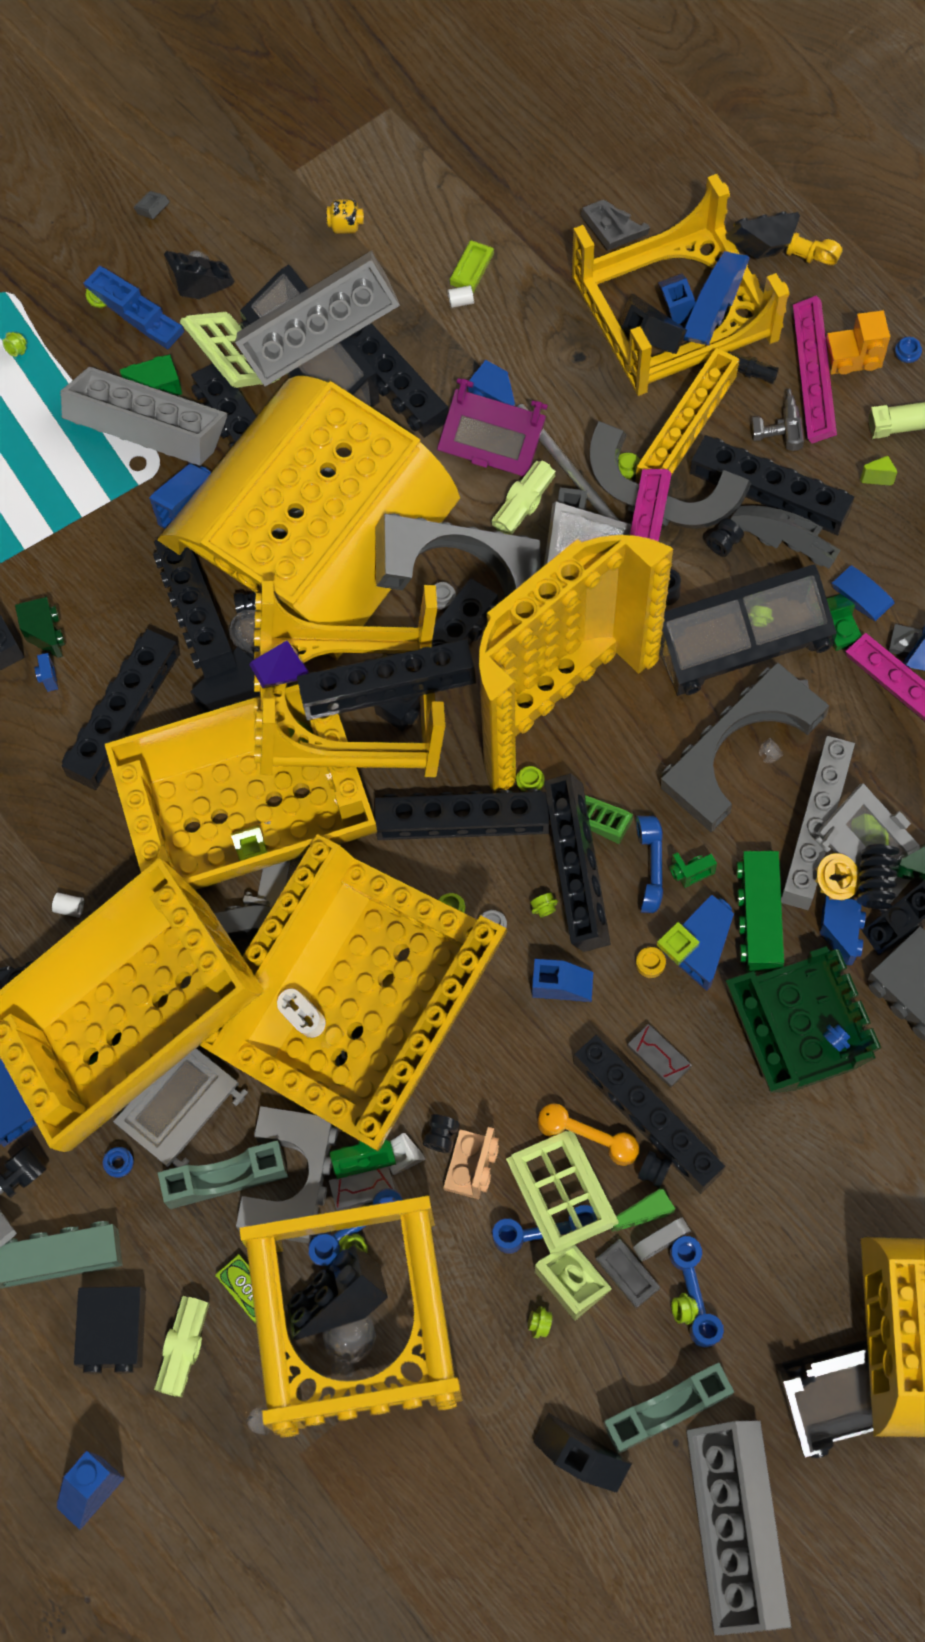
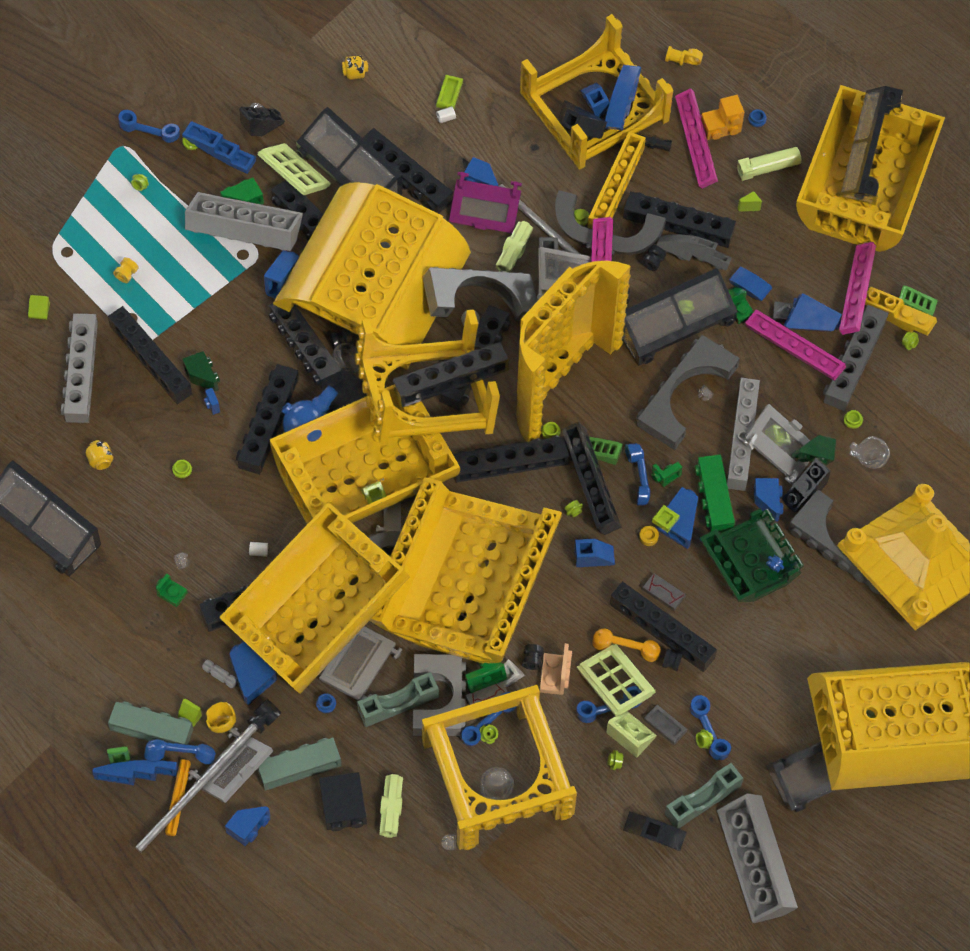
camera: 15 degrees left, 5 degrees down
blue slope [56,1451,125,1530] -> none
dark grey tile [134,191,169,219] -> none
tile [215,1255,256,1324] -> none
light grey slope [235,251,400,386] -> none
dark purple slope [249,641,309,688] -> none
white beam [277,989,326,1038] -> none
black slope [287,1243,388,1340] -> none
flat silver wing [581,200,650,250] -> none
bright green slope [611,1189,675,1232] -> none
light grey beam [633,1217,691,1261] -> none
black slope [726,211,800,259] -> none
flat silver piece [752,389,804,451] -> none
yellow gear [815,853,860,901] -> none
black piece [857,844,899,909] -> none
none -> blue piece [118,110,180,143]
none -> blue piece [281,385,339,442]

